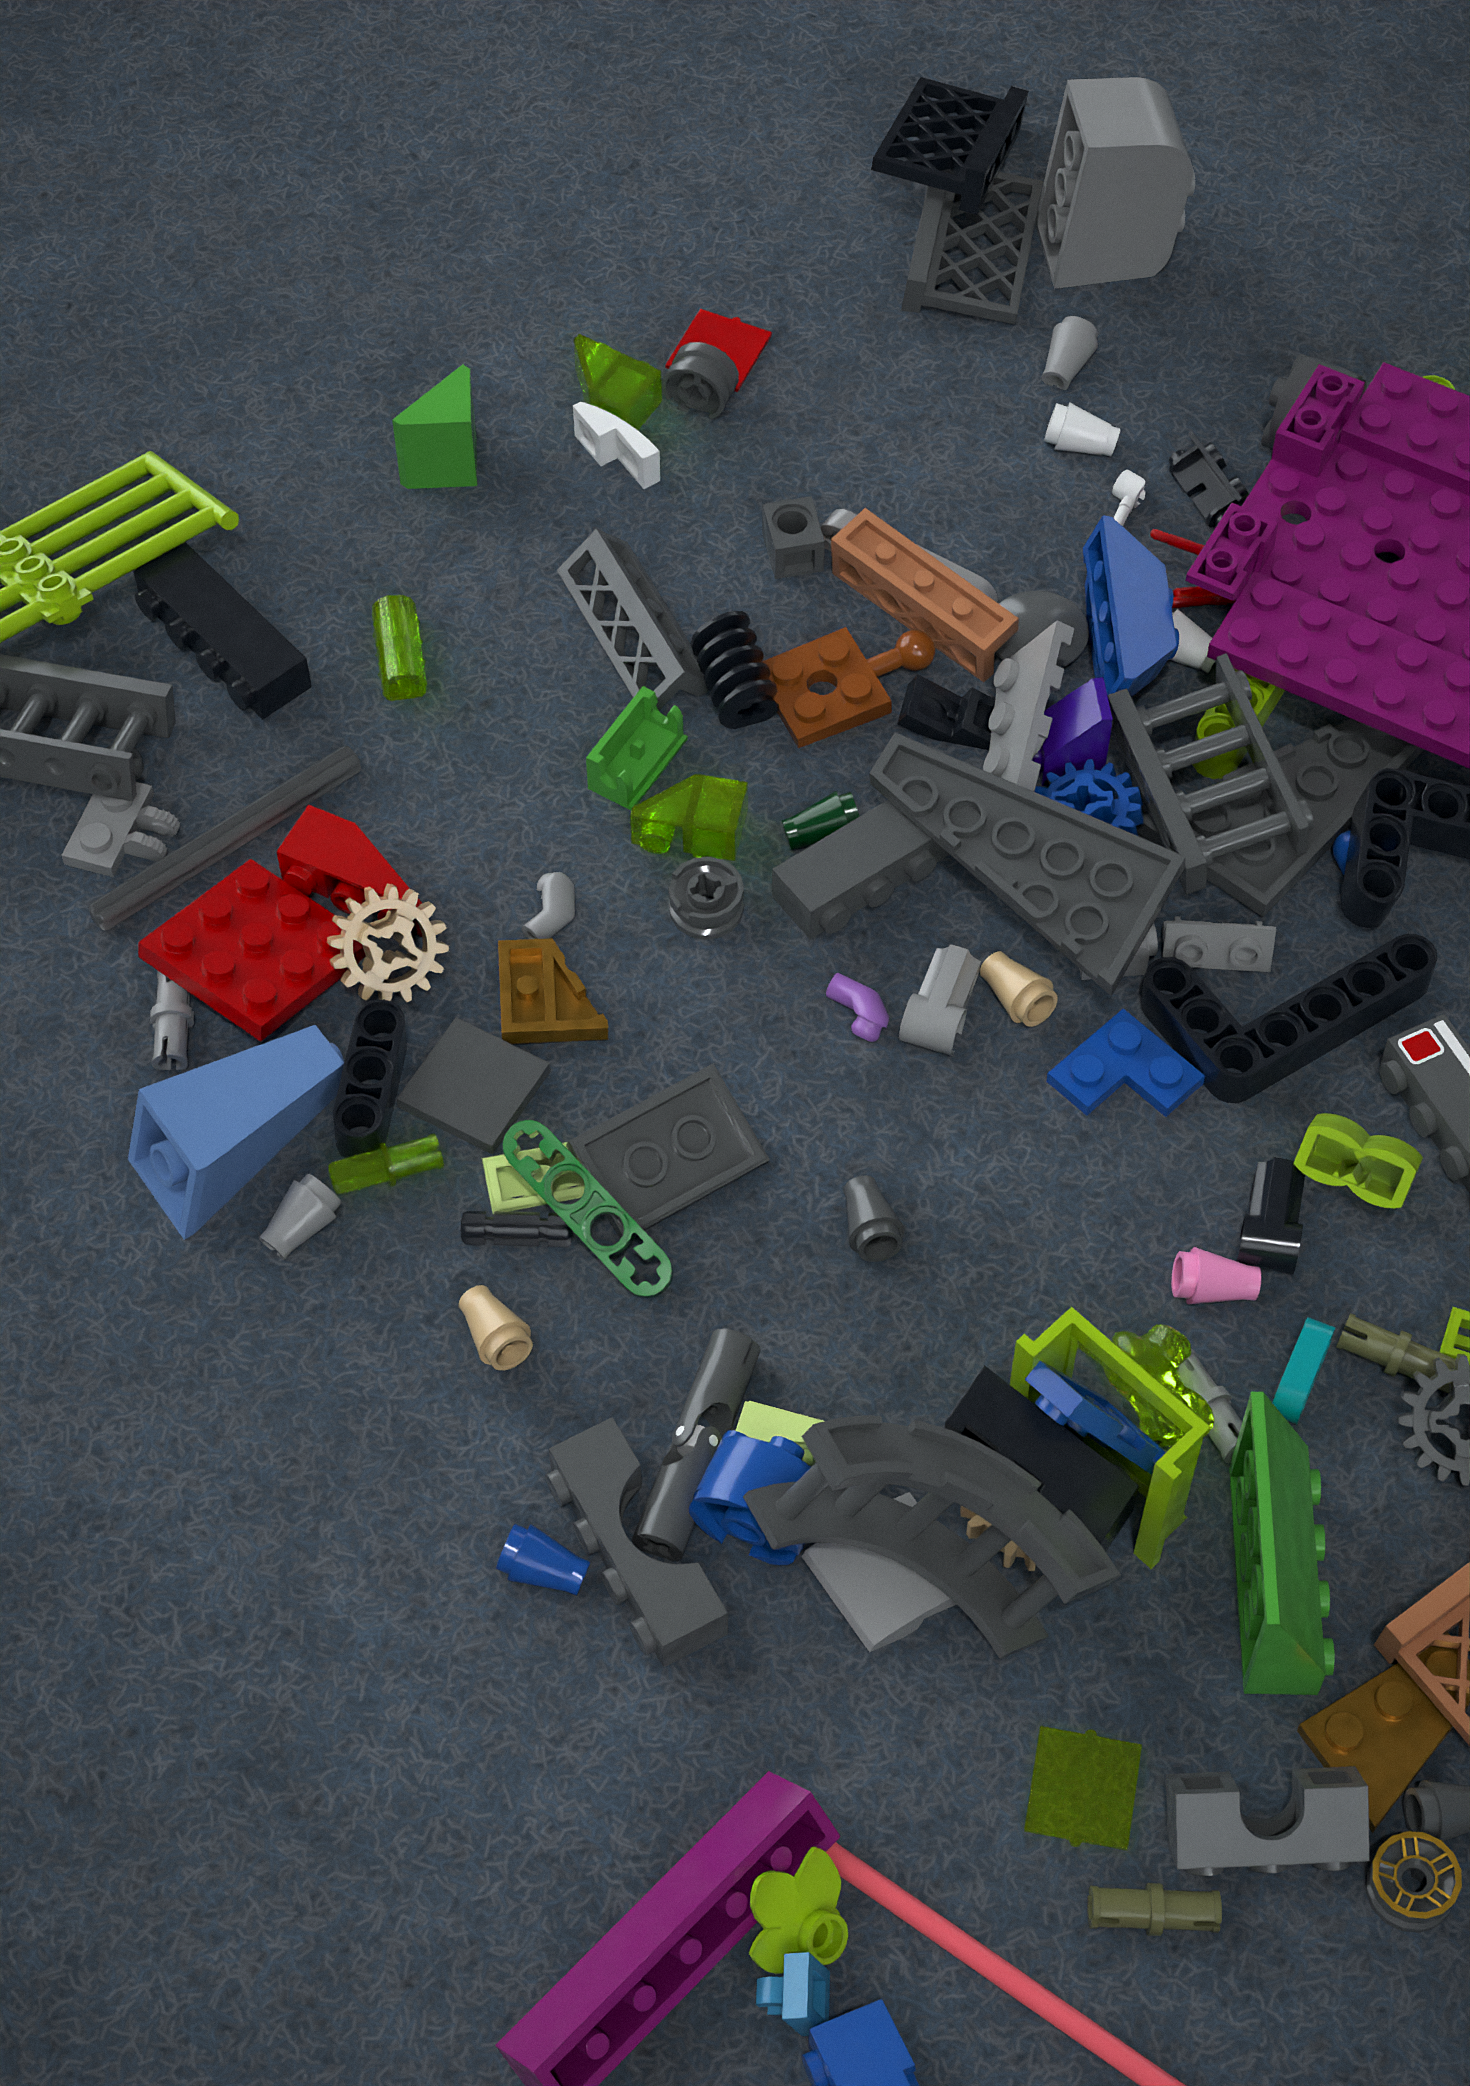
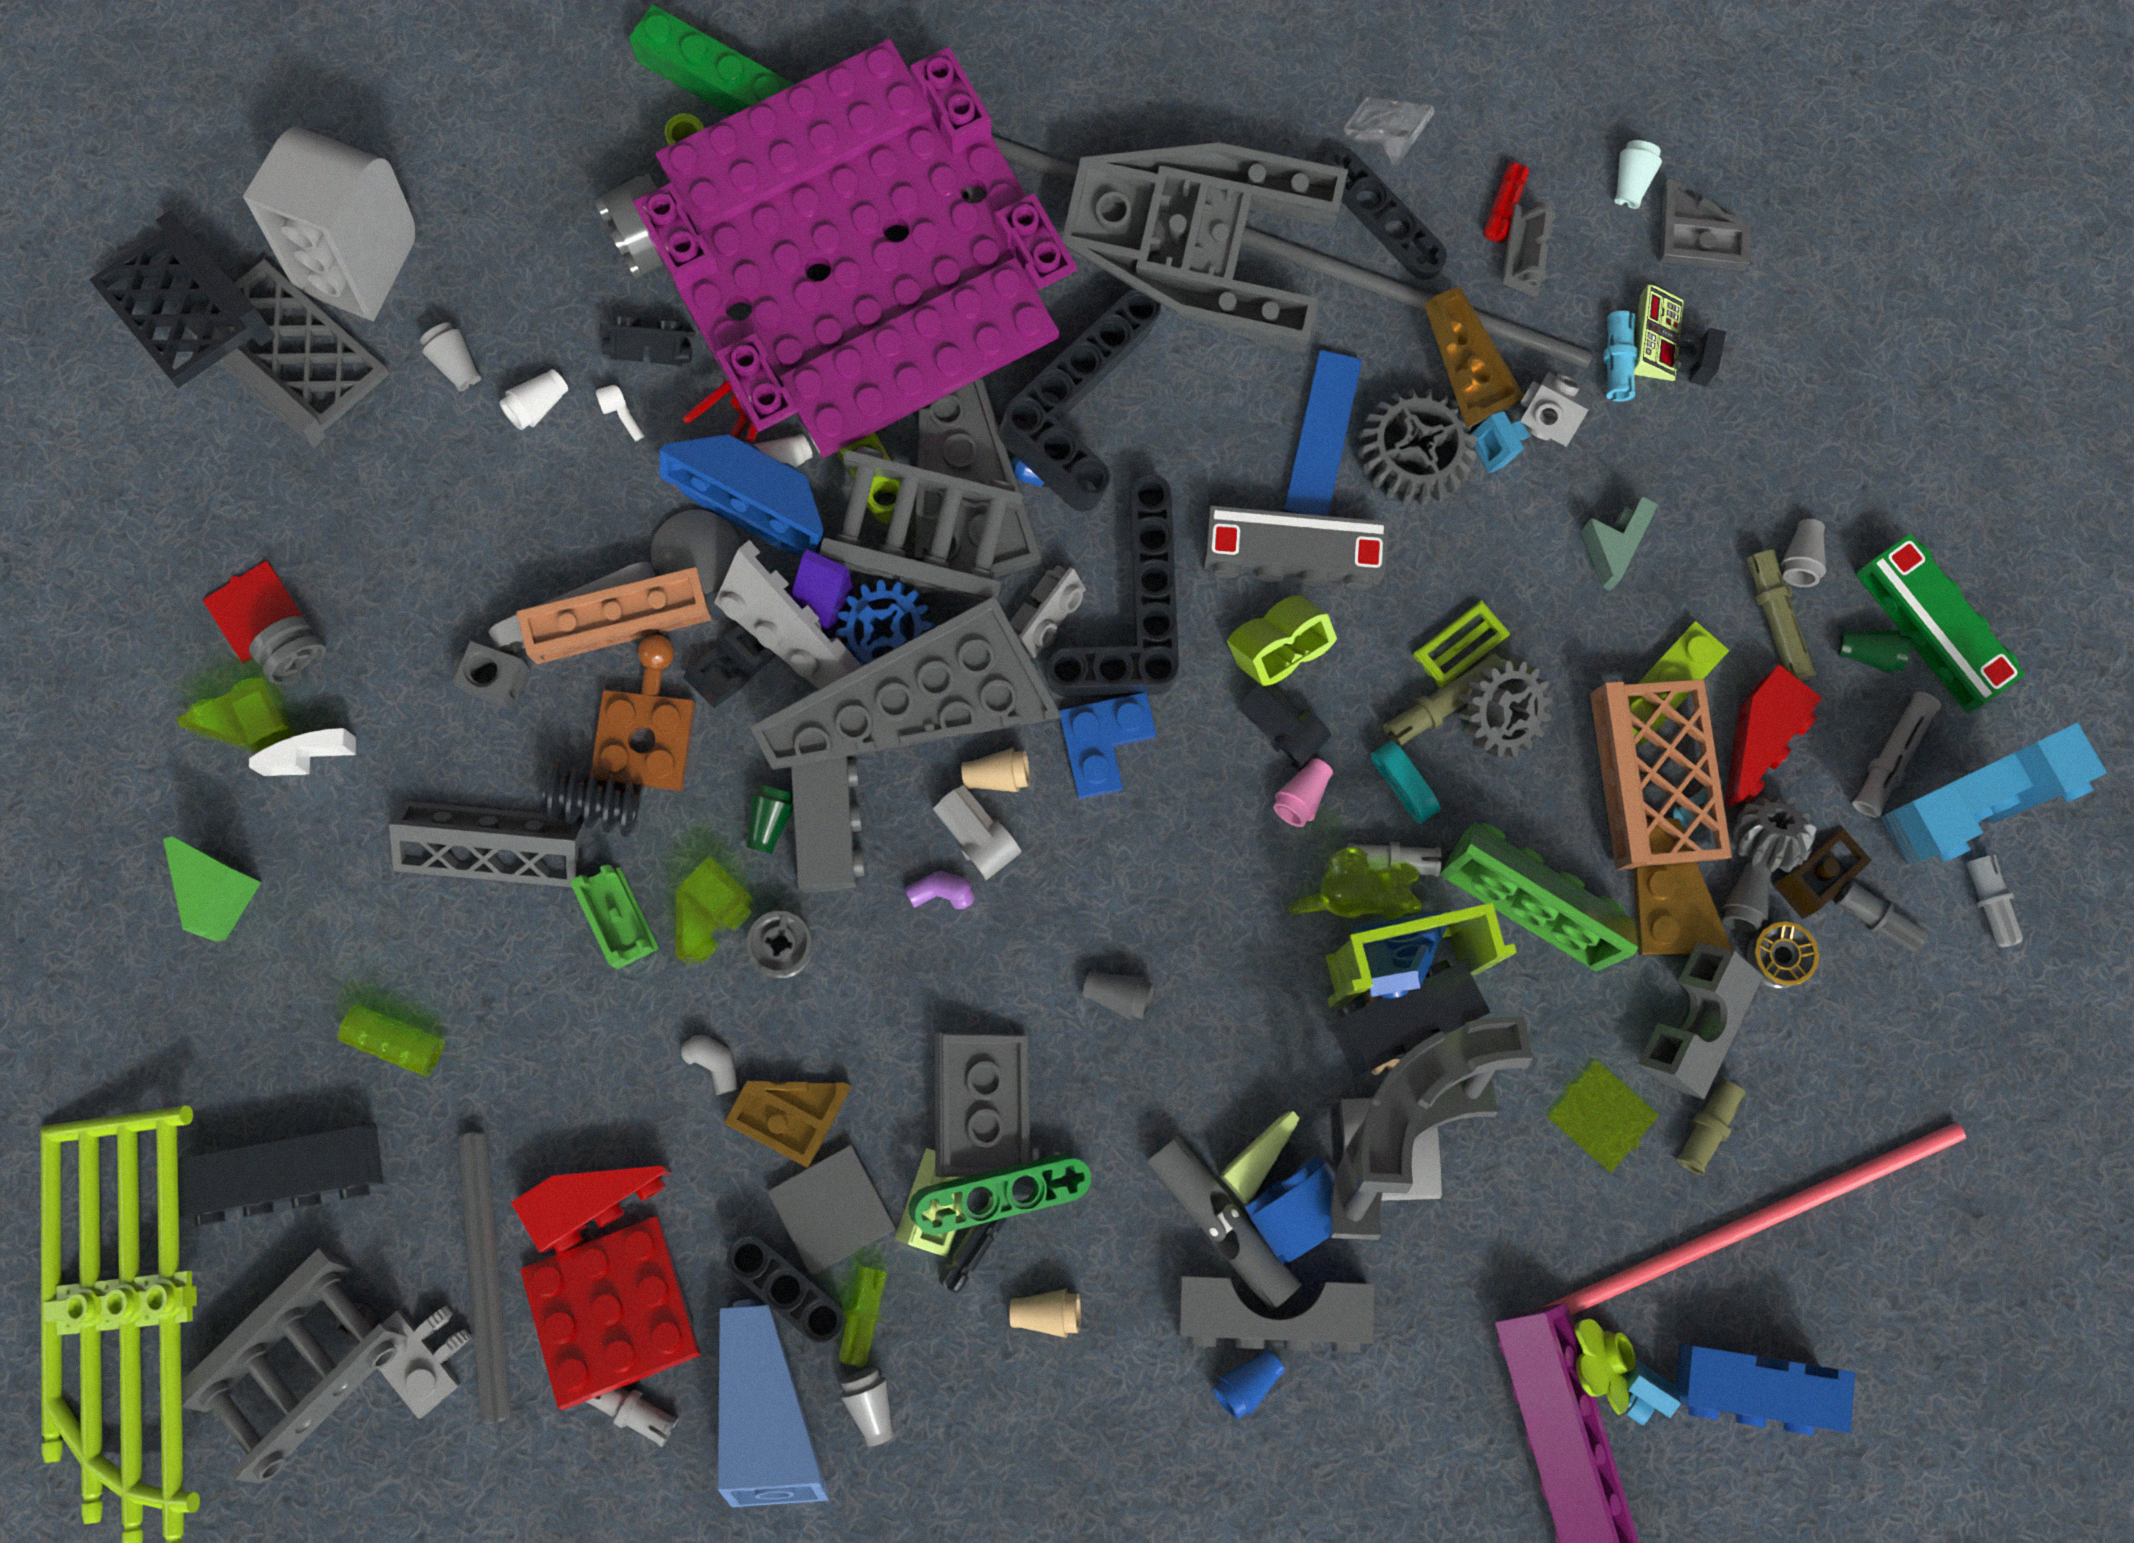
camera: 65 degrees left, 20 degrees up
tan gear [327,884,449,1002] -> none

